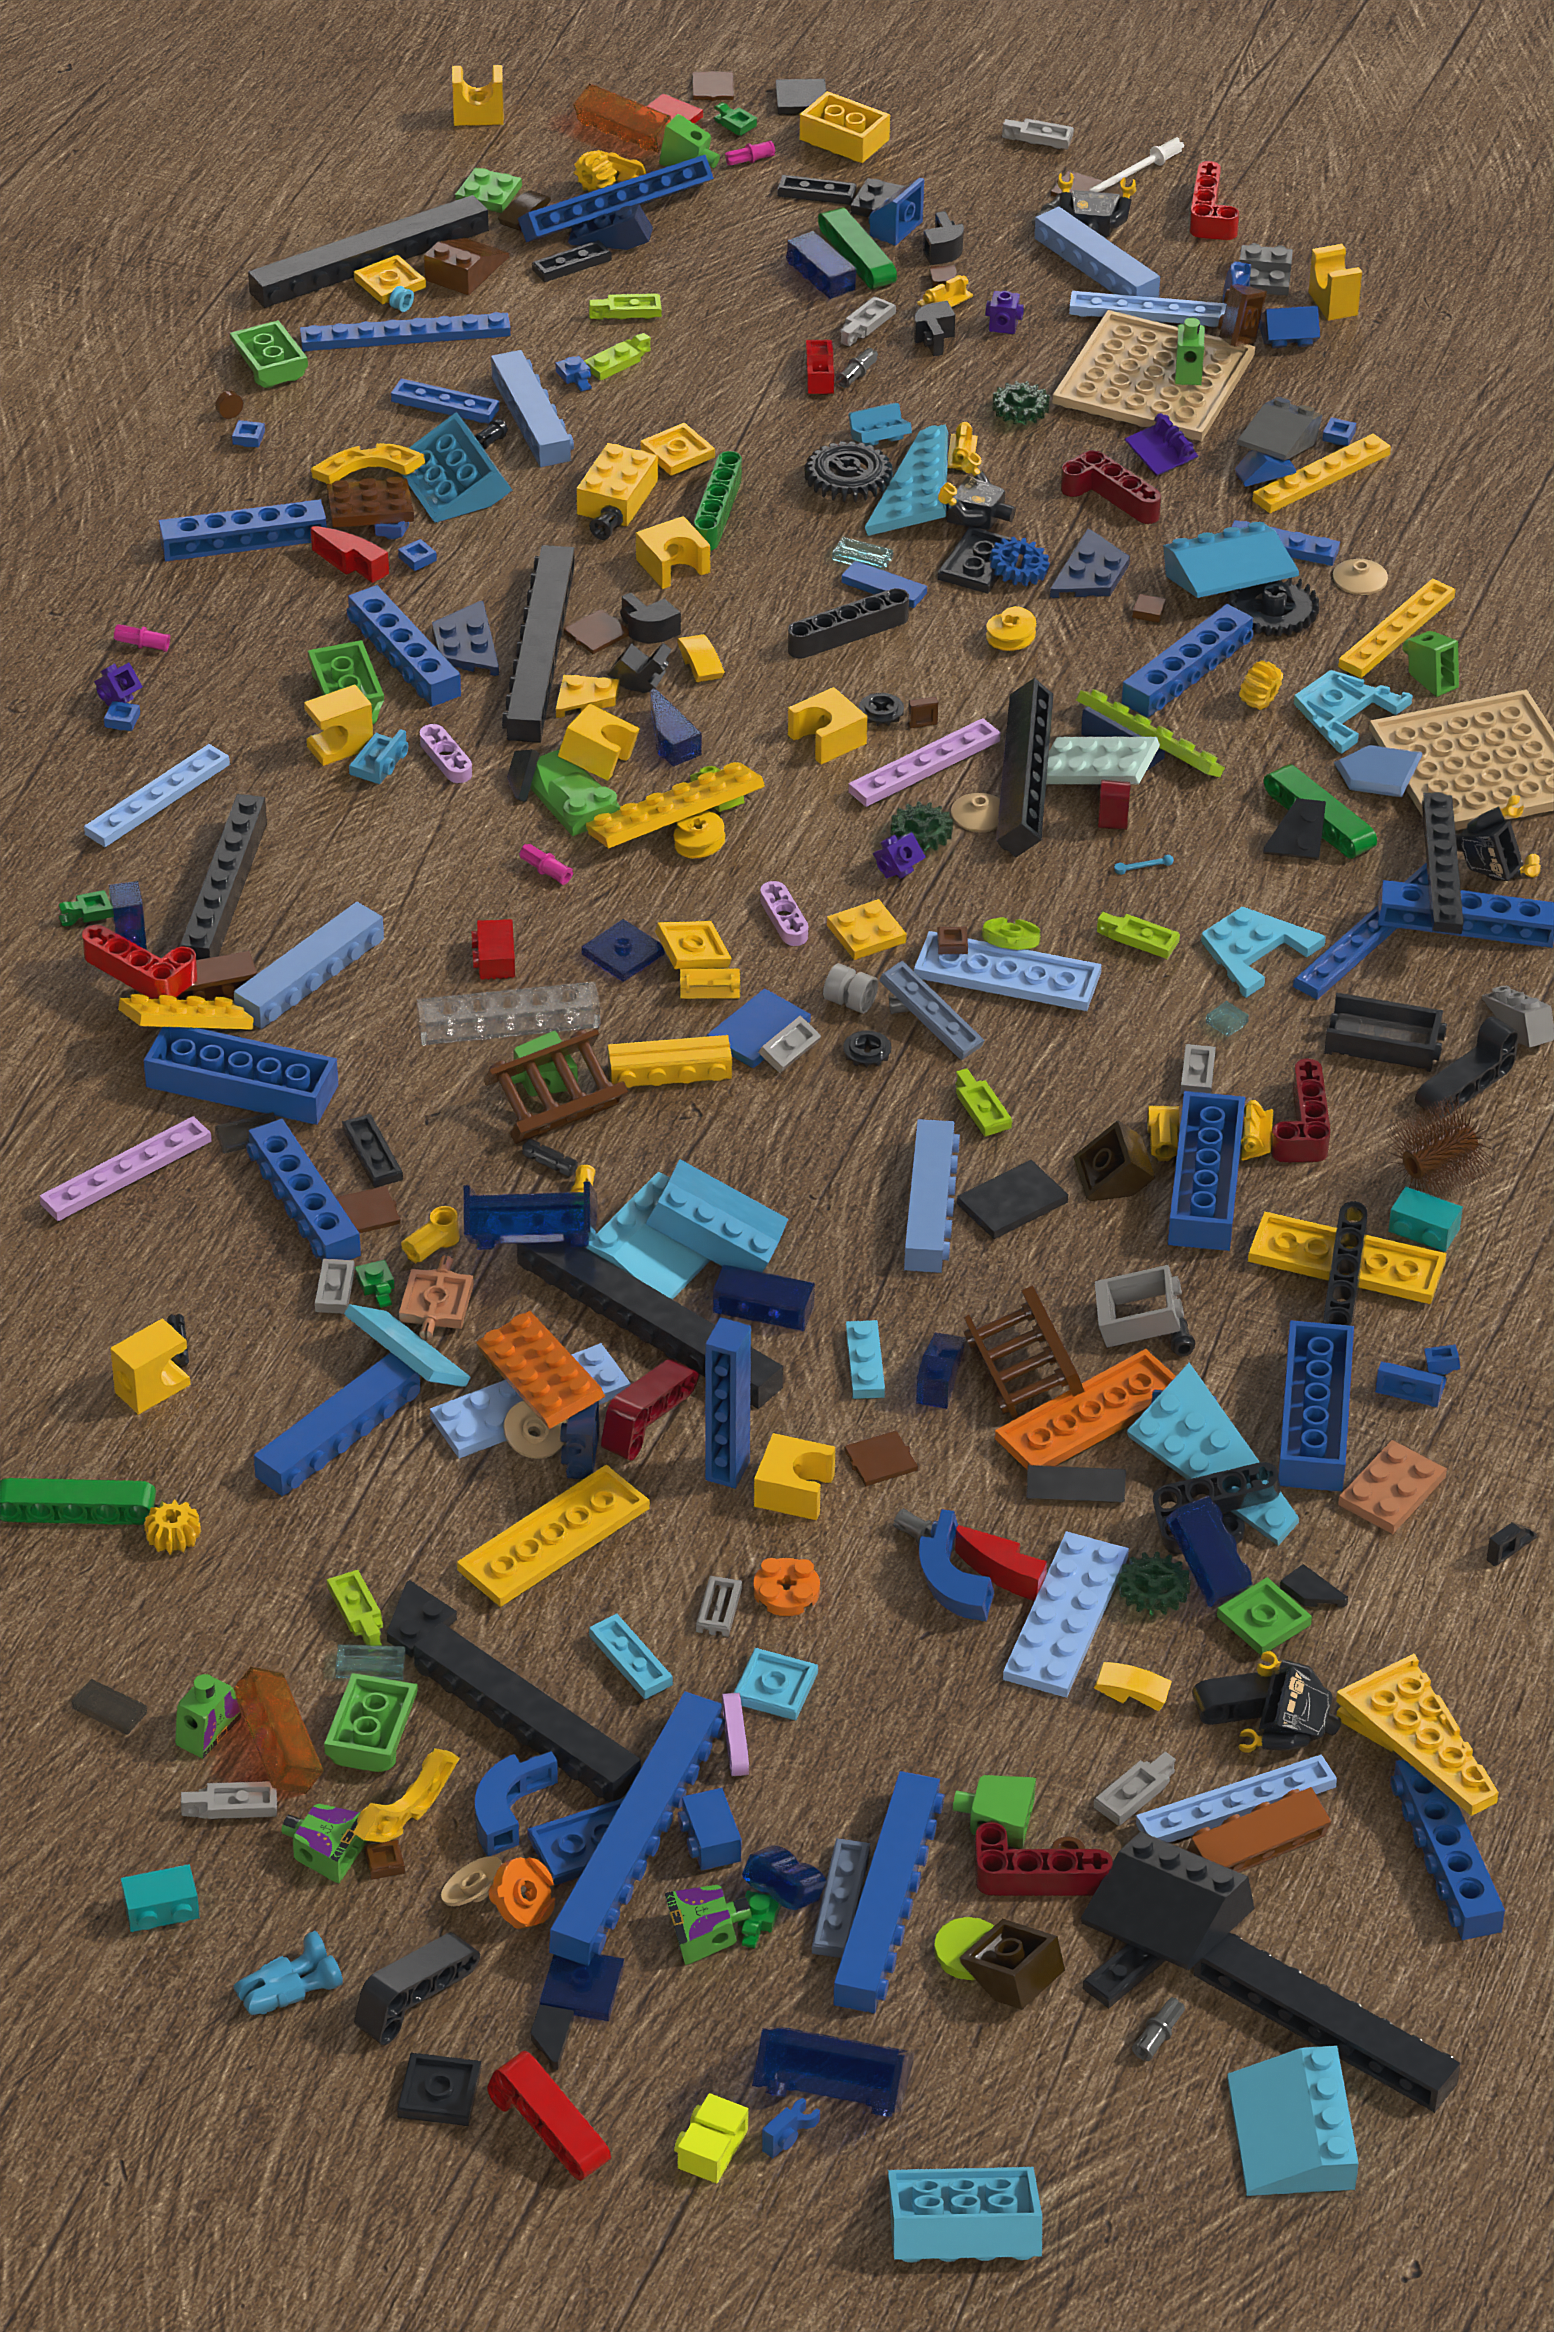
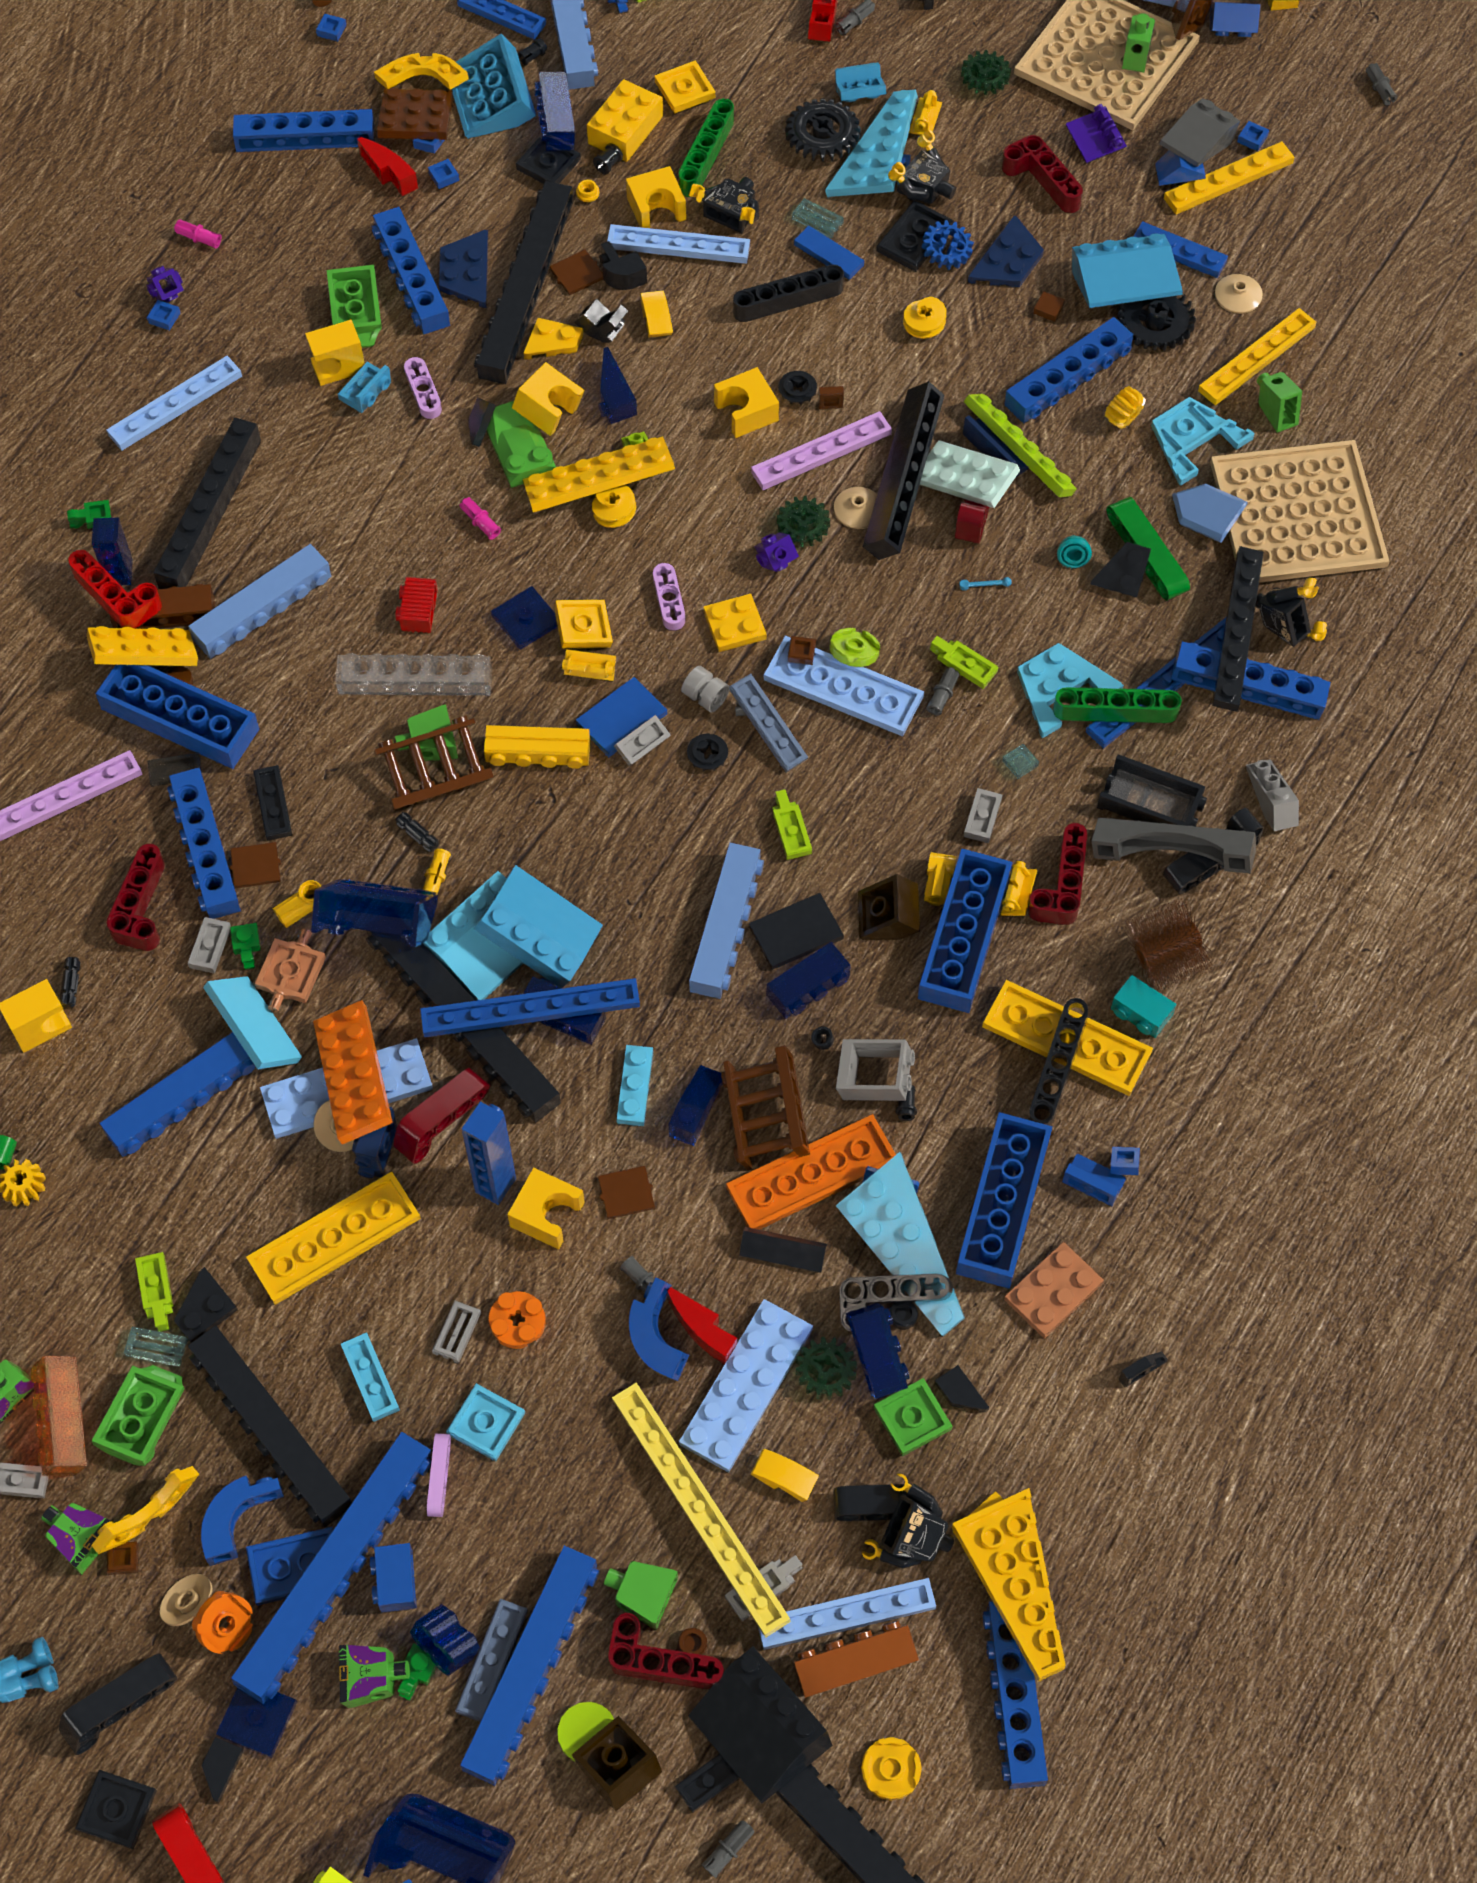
camera: 10 degrees right, 20 degrees up
none -> dark red beam [106,844,165,951]
none -> blue plate [420,978,640,1037]
none -> black plate [516,133,581,184]
none -> clear blue brick [534,72,575,150]
none -> yellow plate [576,180,600,202]
none -> light blue plate [607,224,750,264]
none -> light yellow plate [612,1382,791,1638]
none -> torso [688,177,759,234]
none -> clear blue brick [766,942,851,1019]
none -> black hinge [811,1026,834,1050]
none -> yellow tile [861,1737,922,1801]
none -> dark grey axle [926,667,959,716]
none -> green beam [1053,687,1182,723]
none -> teal brick [1057,535,1092,568]
none -> dark grey arch [1092,818,1256,874]
none -> dark grey axle [1366,63,1398,105]

